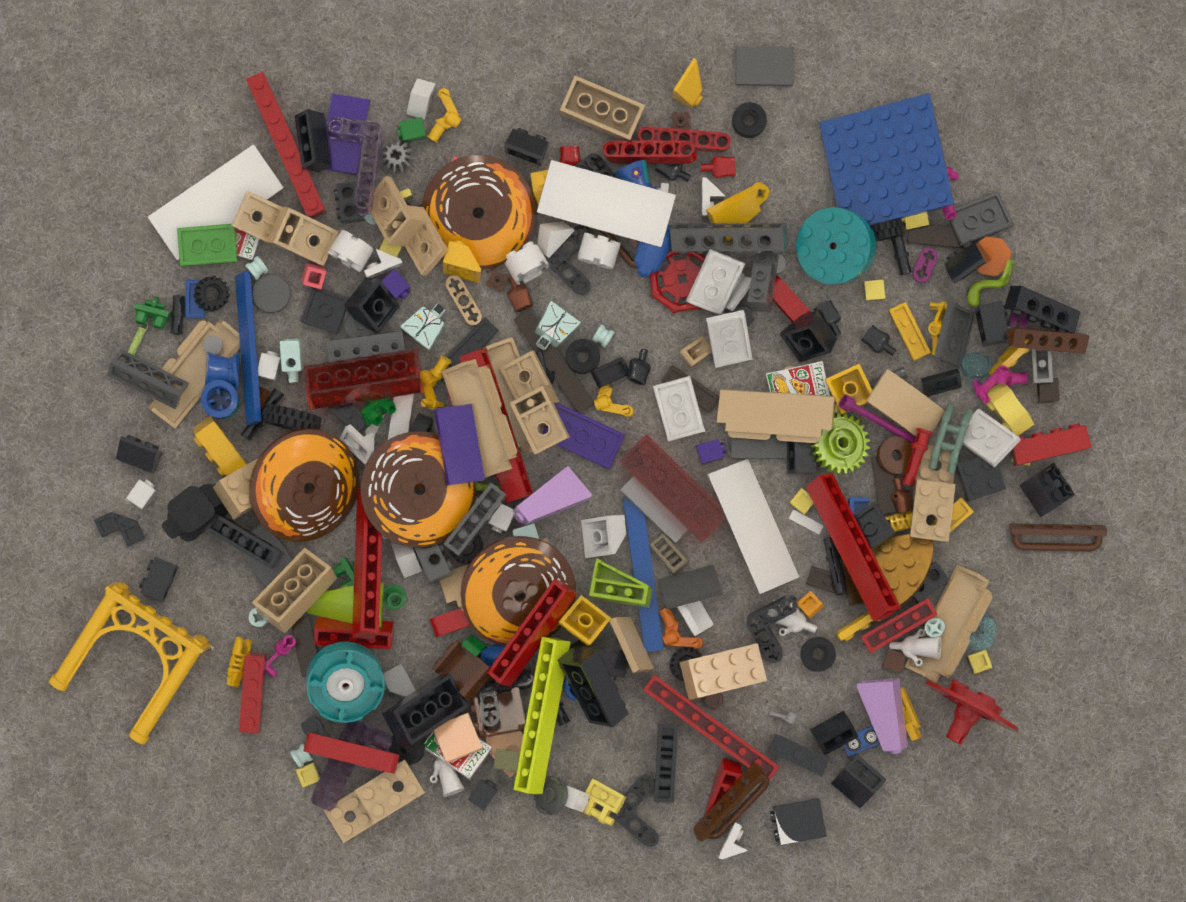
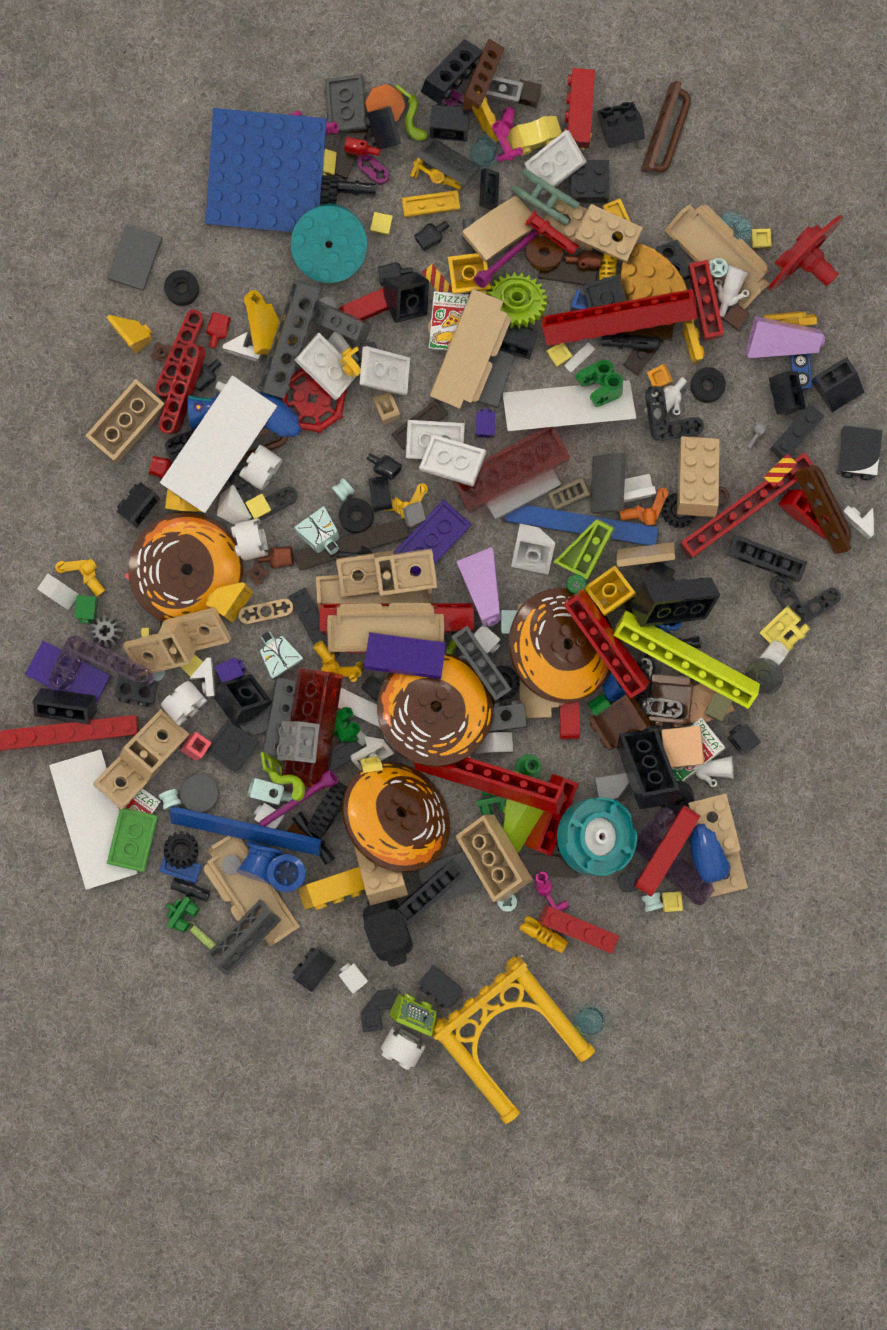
camera: 70 degrees left, 0 degrees up
none -> light yellow tile [245,494,272,519]
none -> magenta piece [260,770,338,827]
none -> lime piece [261,752,305,801]
none -> light grey bracket [277,721,320,763]
none -> yellow bracket [338,346,361,378]
none -> red piece [344,137,381,157]
none -> light yellow tile [360,756,383,773]
none -> white brick [381,1027,426,1070]
none -> slope [389,993,437,1036]
none -> light grey tile [402,501,426,527]
none -> white tile [419,434,487,486]
none -> sticker [422,263,452,293]
none -> green tile [566,574,586,594]
none -> clear light blue hair [573,1006,605,1037]
none -> green piece [575,359,623,407]
none -> blue hair [689,824,731,883]
none -> sticker [764,454,797,487]

